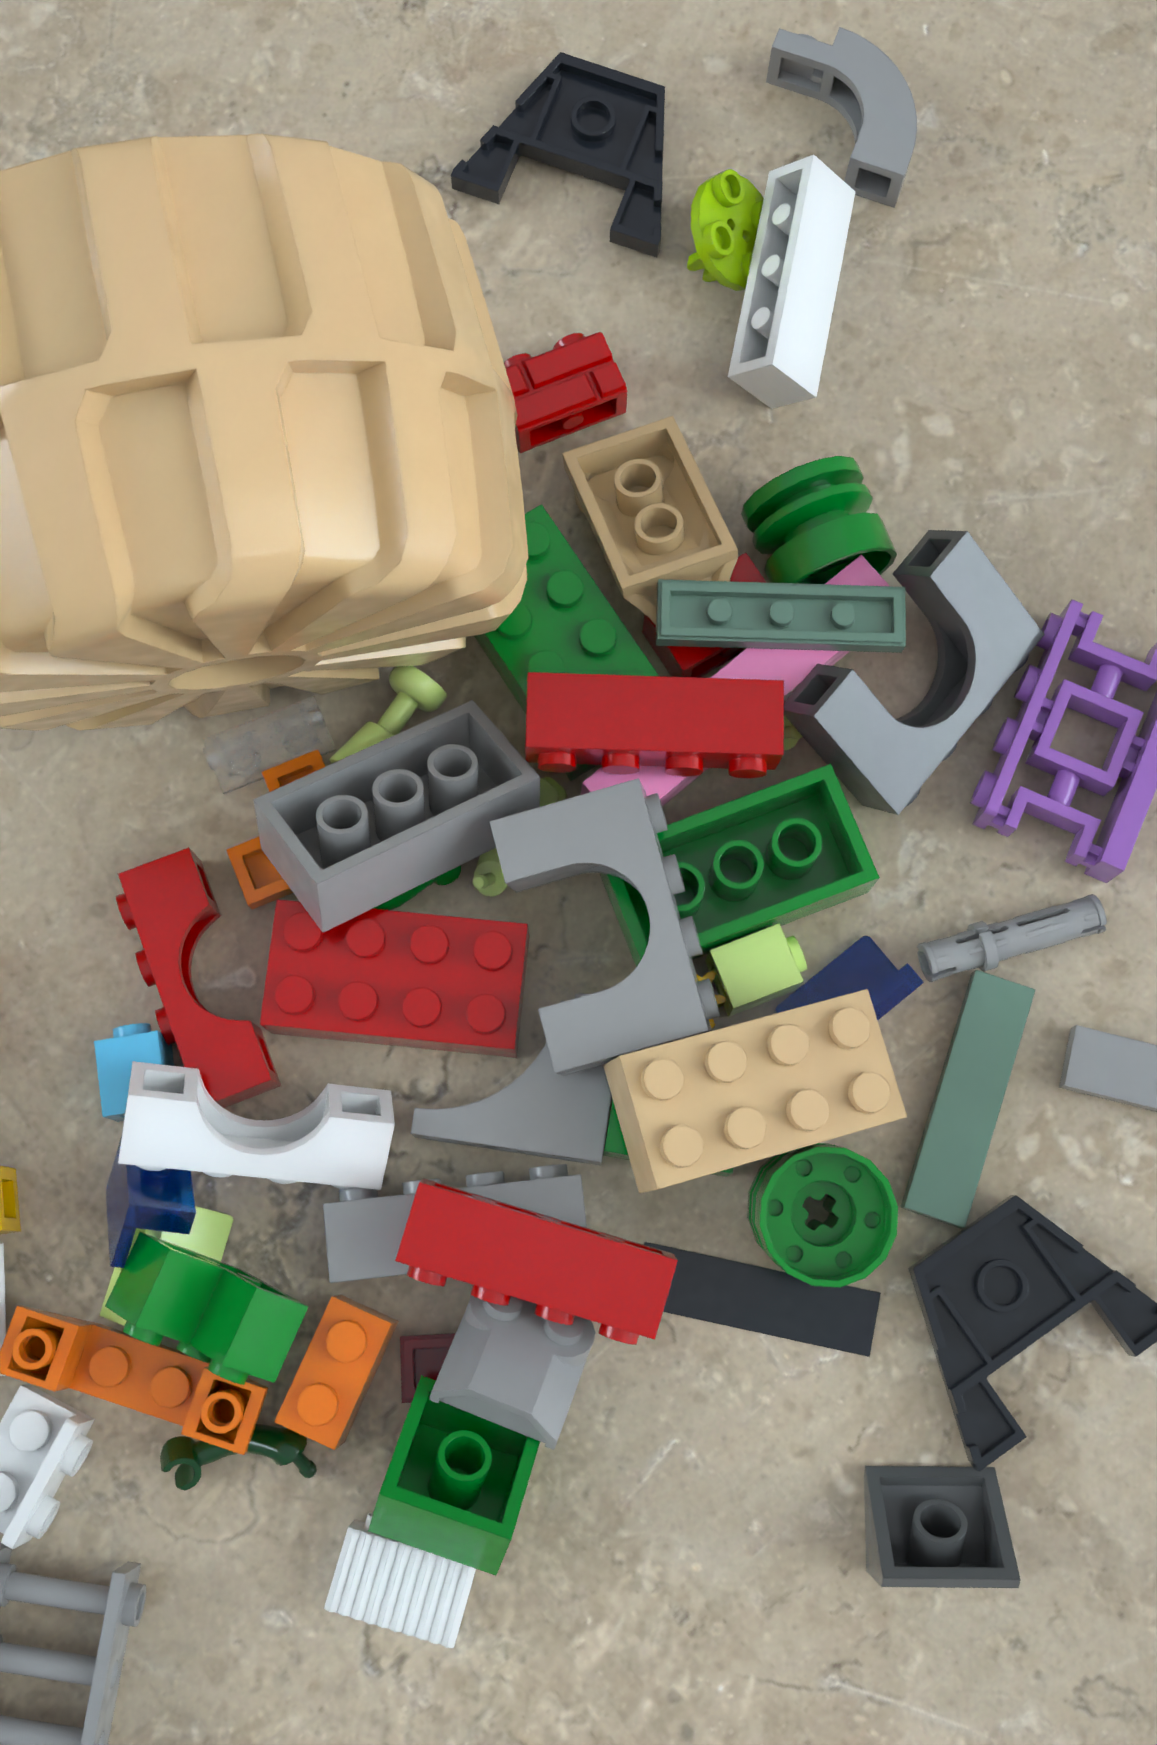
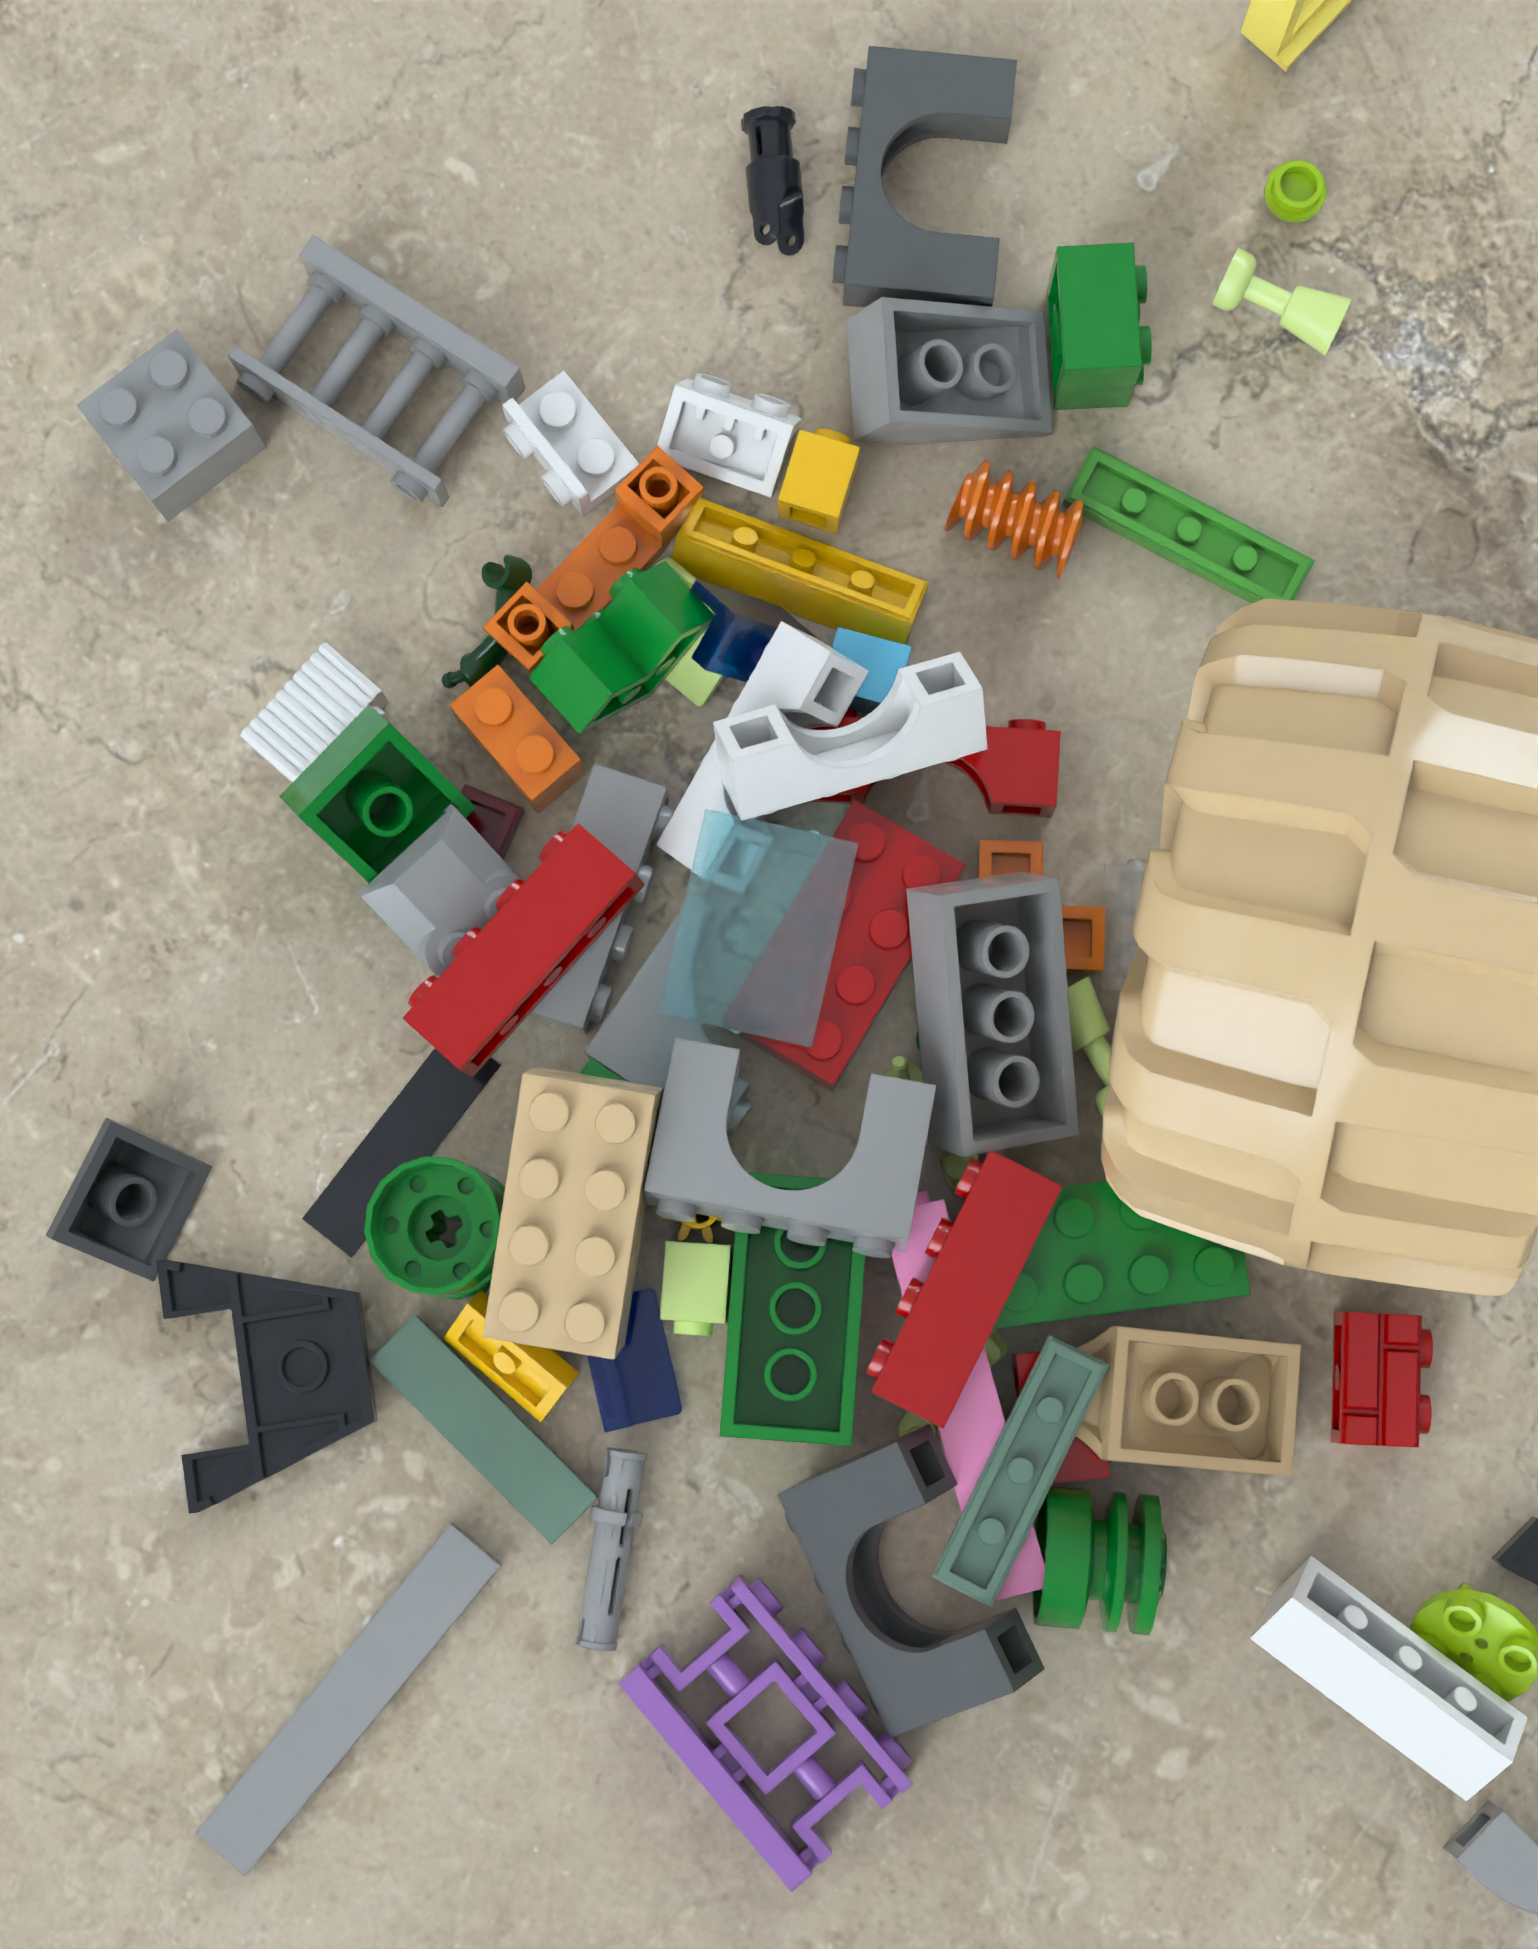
camera: 120 degrees right, 5 degrees up
none -> yellow plate [443,1290,580,1422]
none -> clear light blue piece [659,809,859,1048]
none -> yellow slope [672,498,929,645]
none -> white arch [713,652,987,821]

